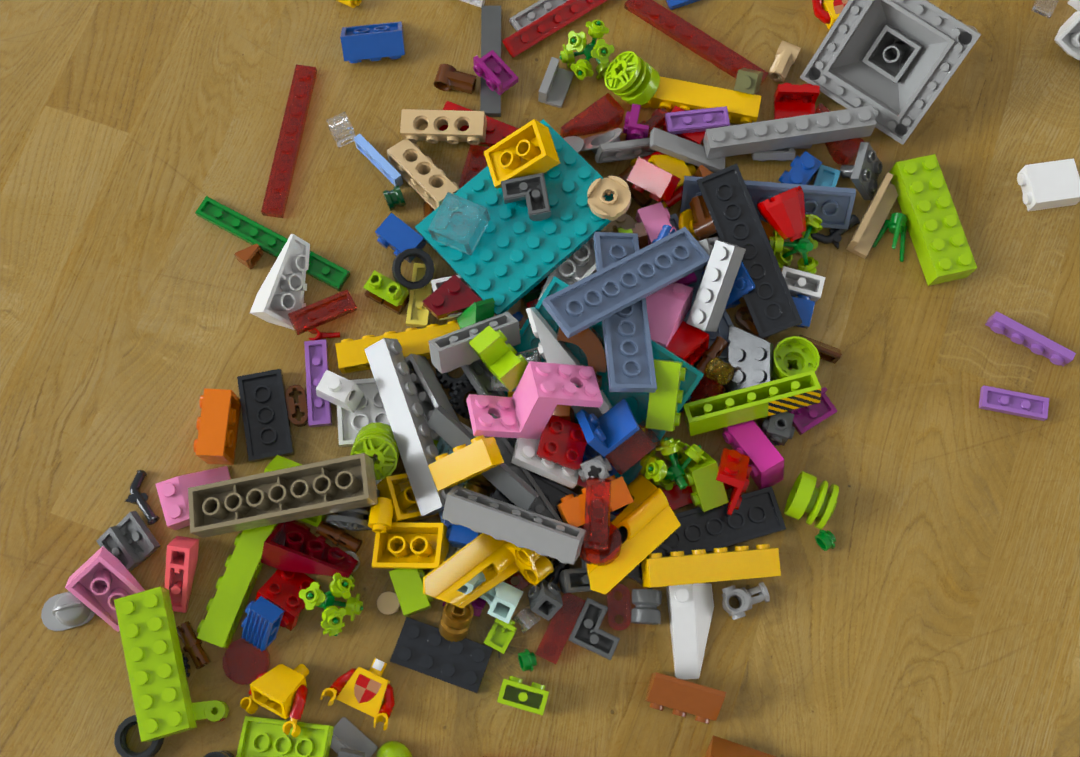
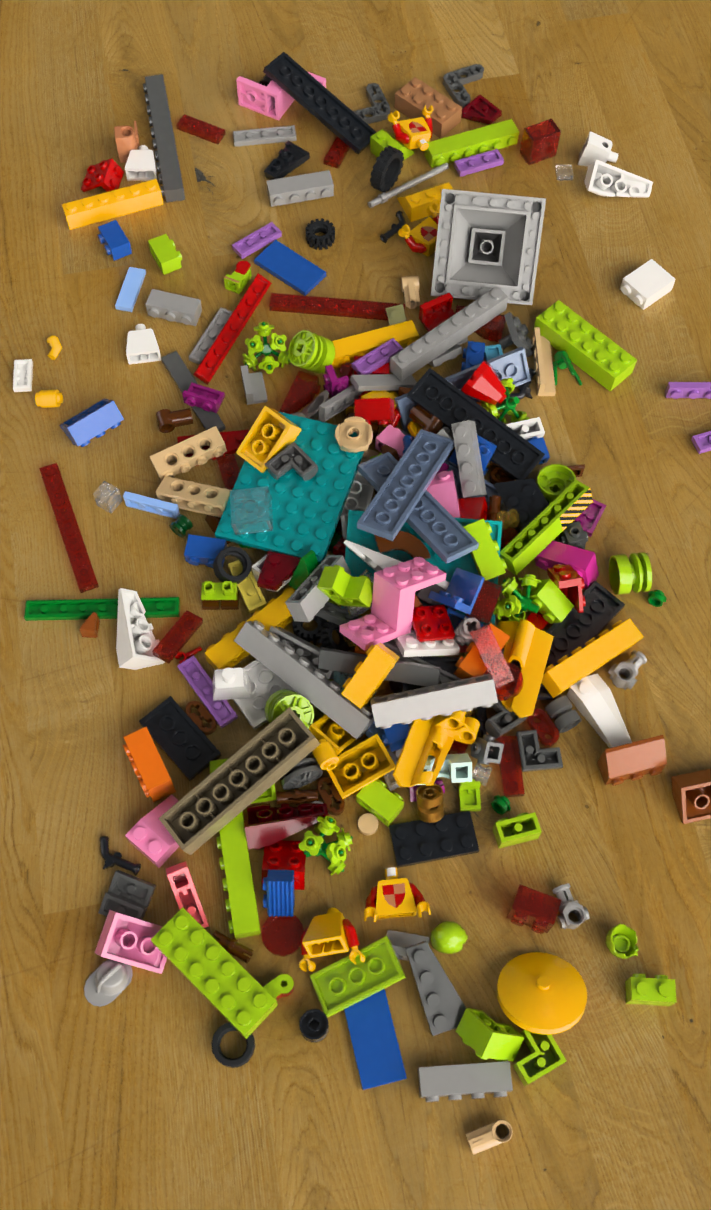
camera: 30 degrees left, 10 degrees down
none -> reddish brown beam [317,777,345,816]

